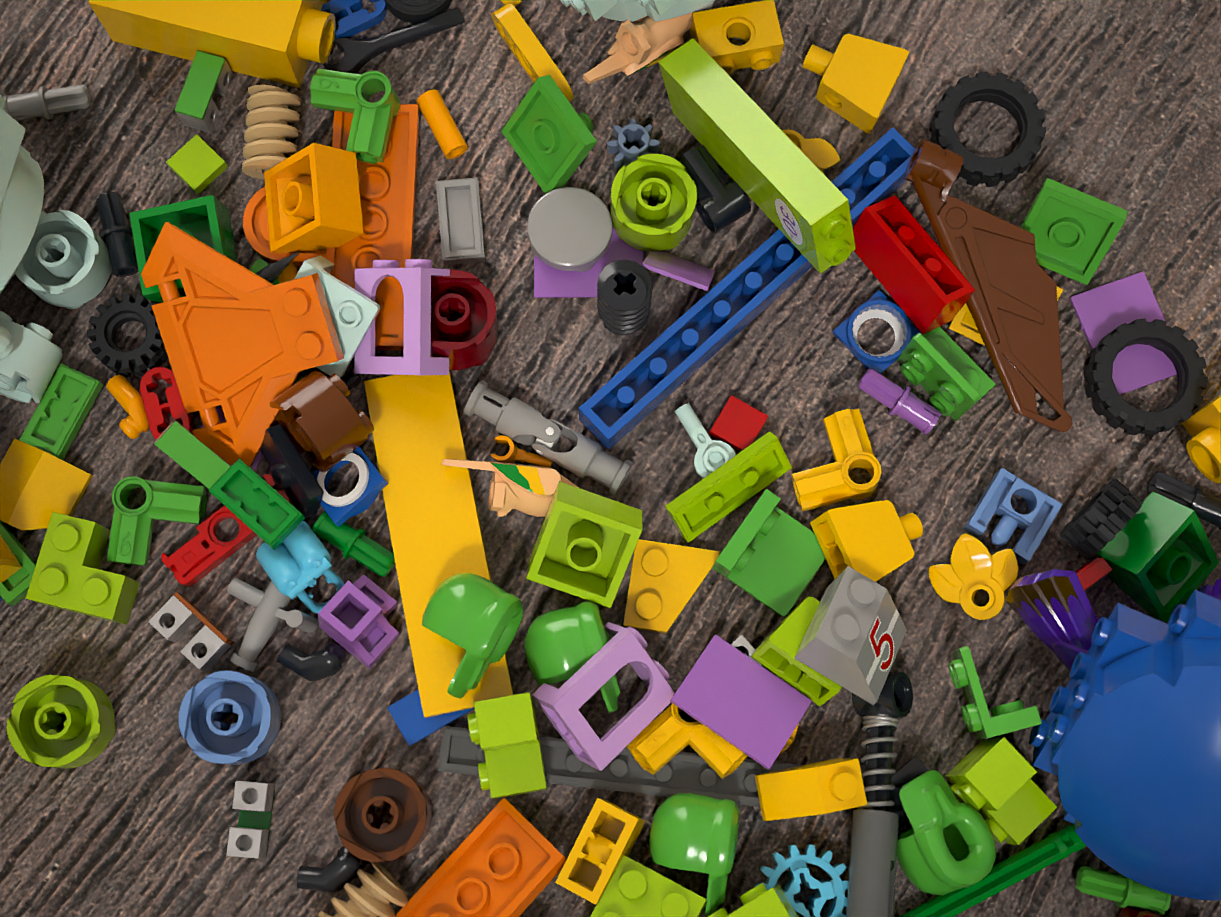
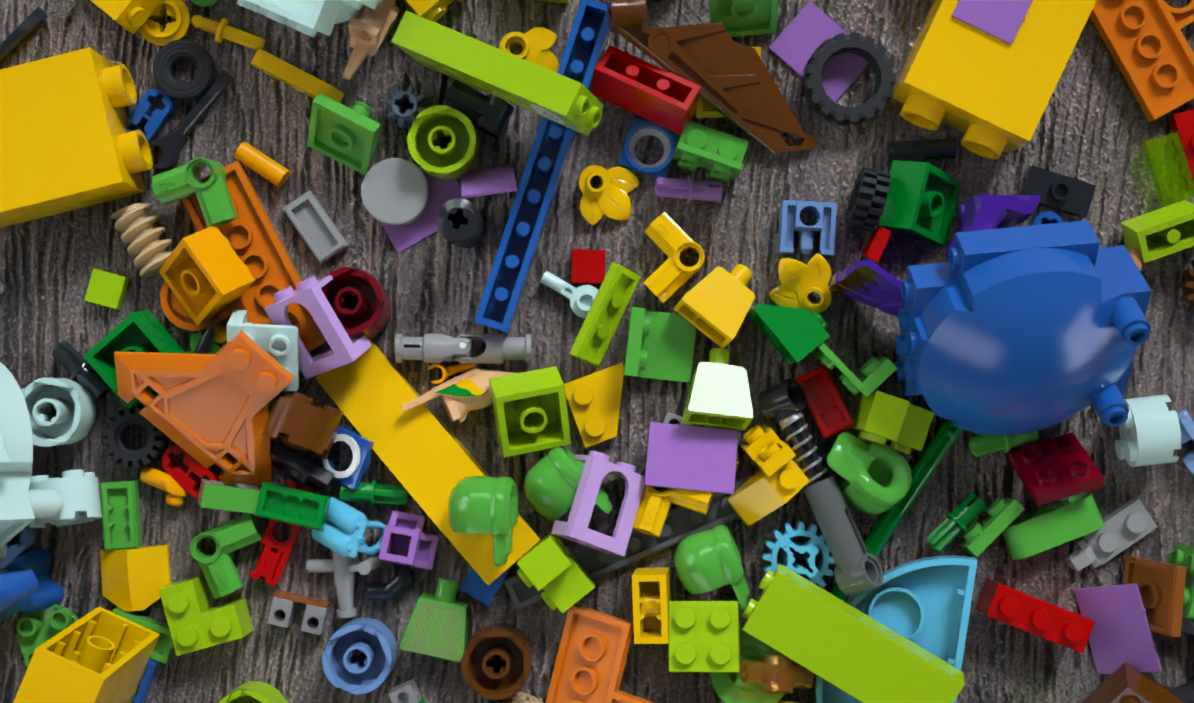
camera: 30 degrees left, 10 degrees up
bright green piece [174,50,233,133] -> none
light grey slope [794,566,907,705] -> none
none -> bright green torso [399,577,469,662]
none -> yellow plate [578,165,640,225]
none -> yellow slope [739,424,796,477]
none -> green slope [747,304,830,364]
none -> red plate [794,365,855,440]

